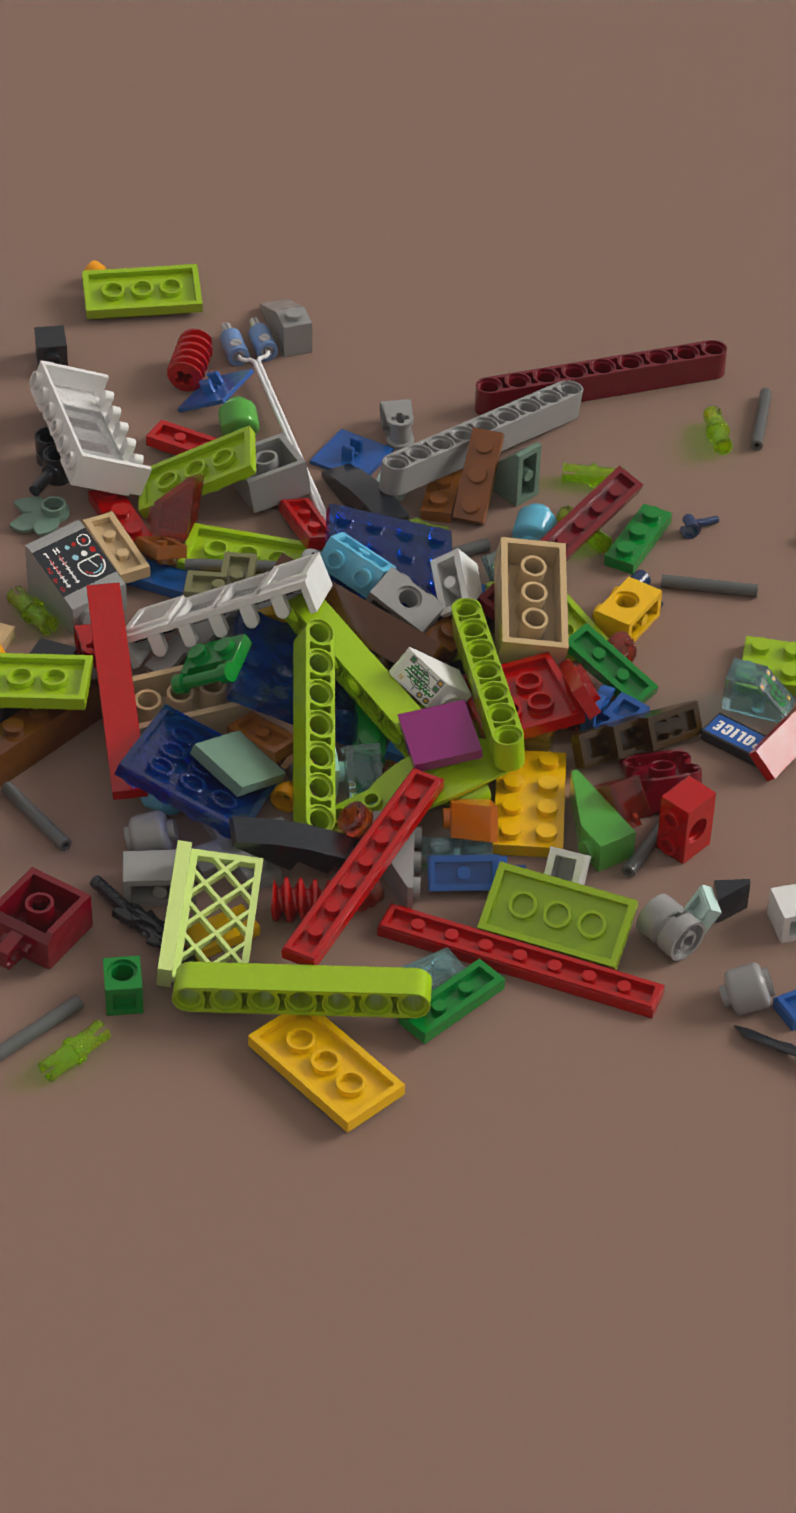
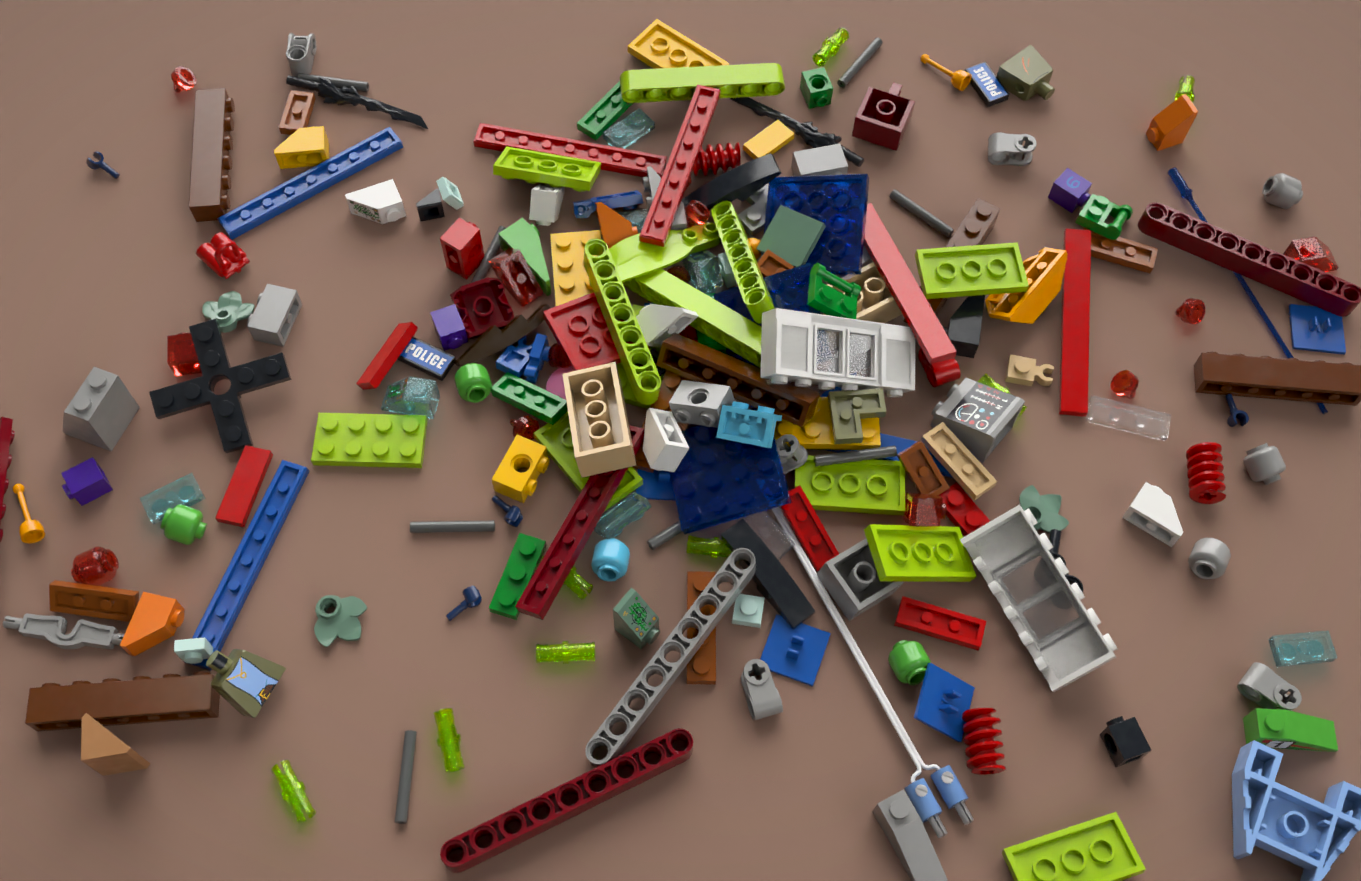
camera: 170 degrees right, 20 degrees up
yellowish green fence [156,840,264,988] -> none
magenta tile [398,700,483,771] -> none
dark orange plate [452,427,505,525] -> none
red plate [558,658,601,719] -> none
light grey wheel [636,893,706,961] -> none
light grey head [718,962,776,1015] -> none
none -> brick [430,304,468,351]
none -> bright green head [455,363,492,403]

